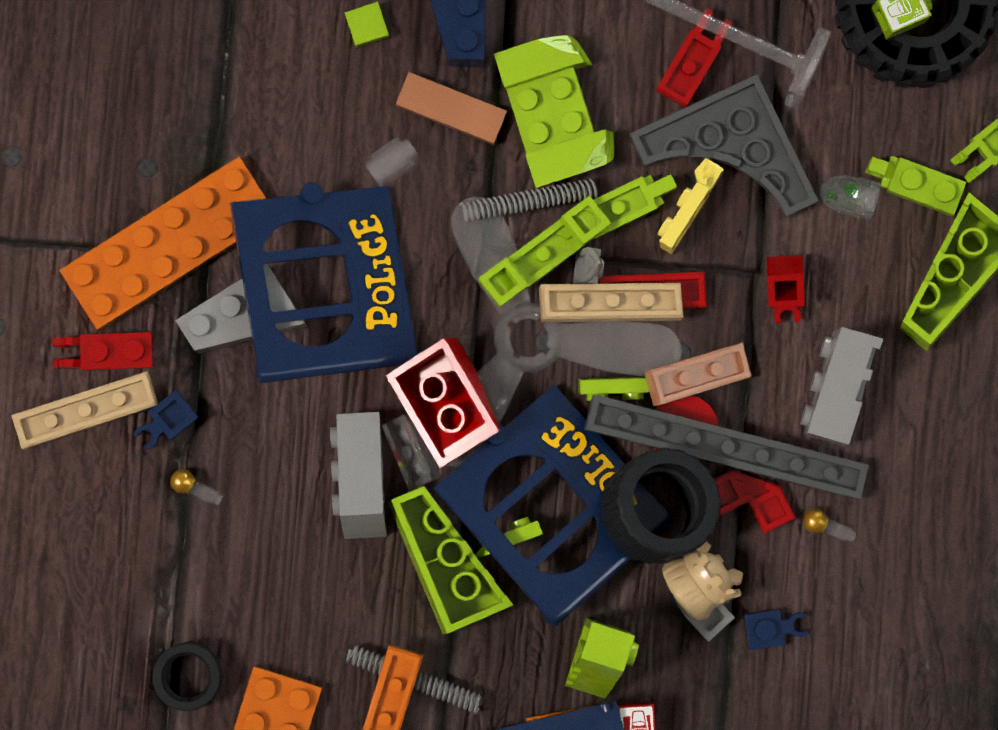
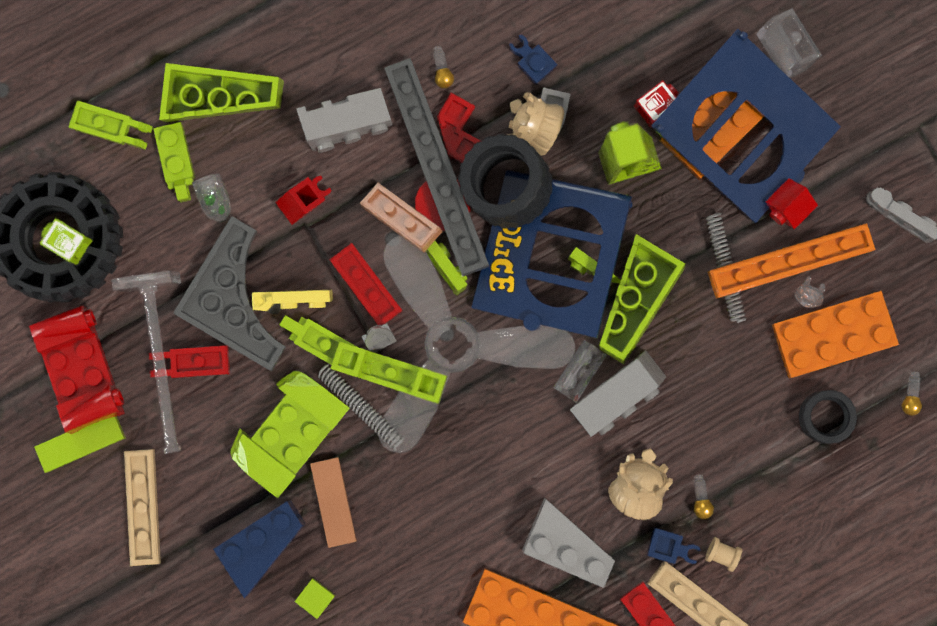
camera: 120 degrees left, 0 degrees up
dark blue door [230,182,417,383] -> none
clear brick [364,136,419,187] -> none
red slope [386,337,501,468] -> none
tan tile [539,283,683,322] -> none
none -> tan hair [608,448,673,520]
none -> tan bush [705,537,742,572]

